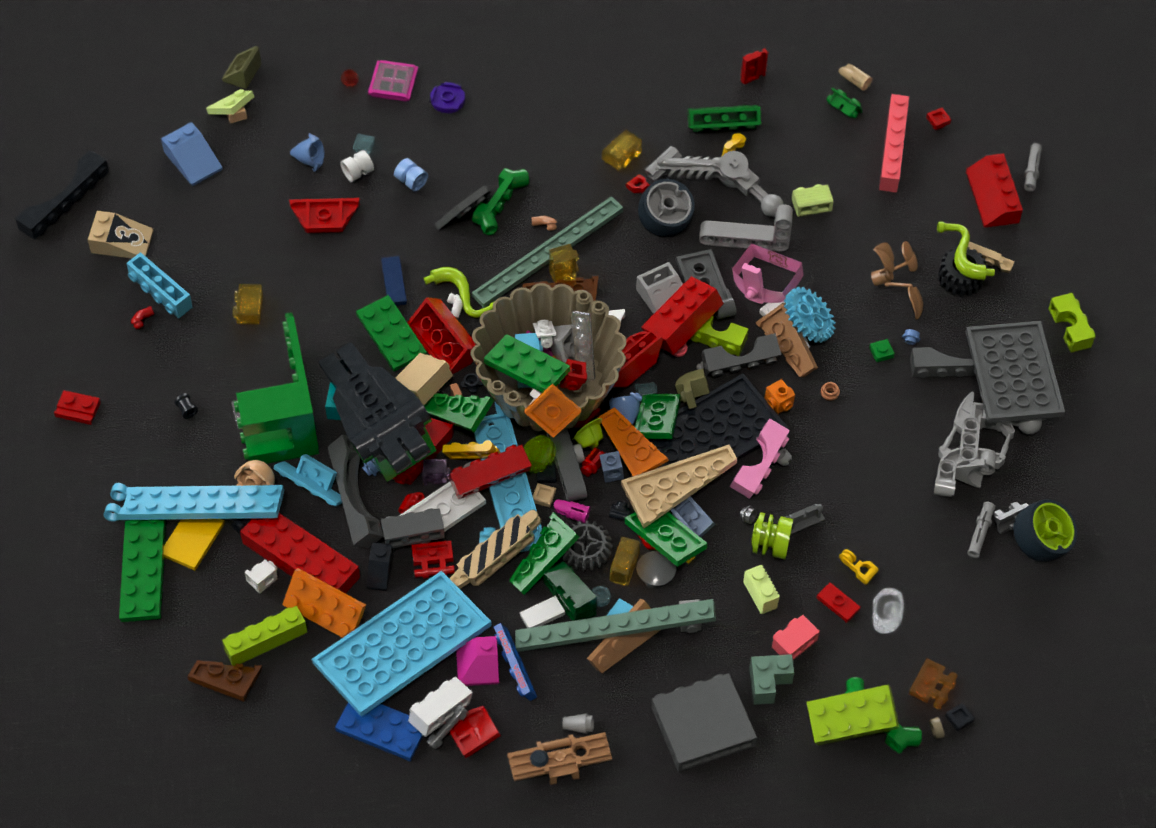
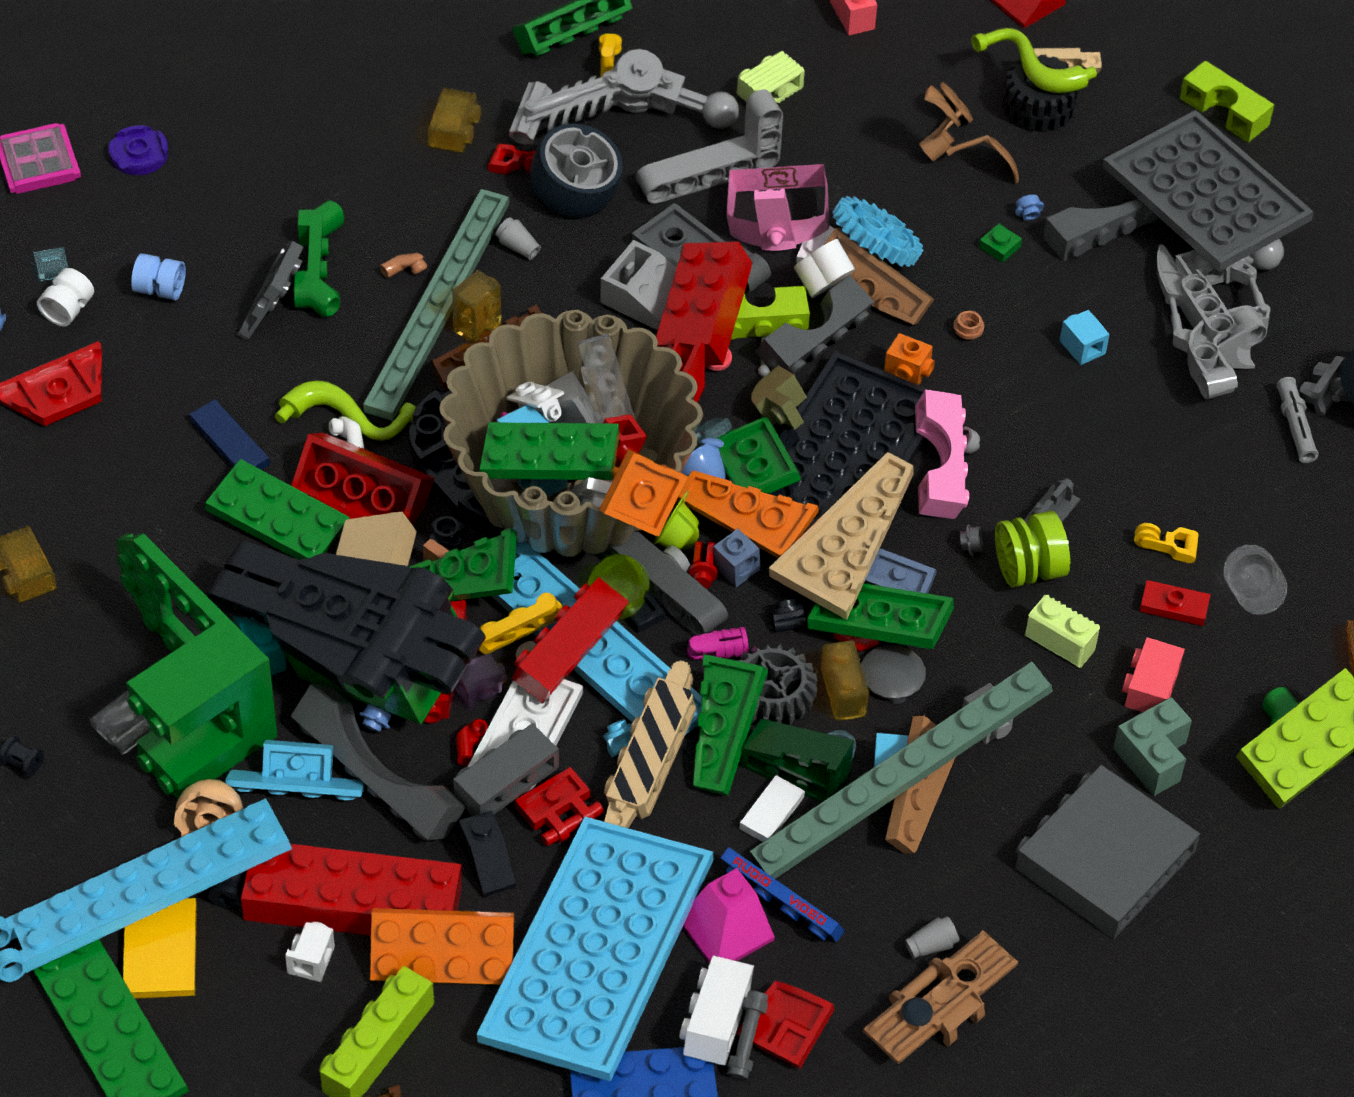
camera: 30 degrees left, 5 degrees down
tan tile [533,483,556,507] -> none
none -> light grey cone [496,217,541,260]
none -> white piece [794,239,856,298]
none -> medium azure brick [1060,309,1109,365]

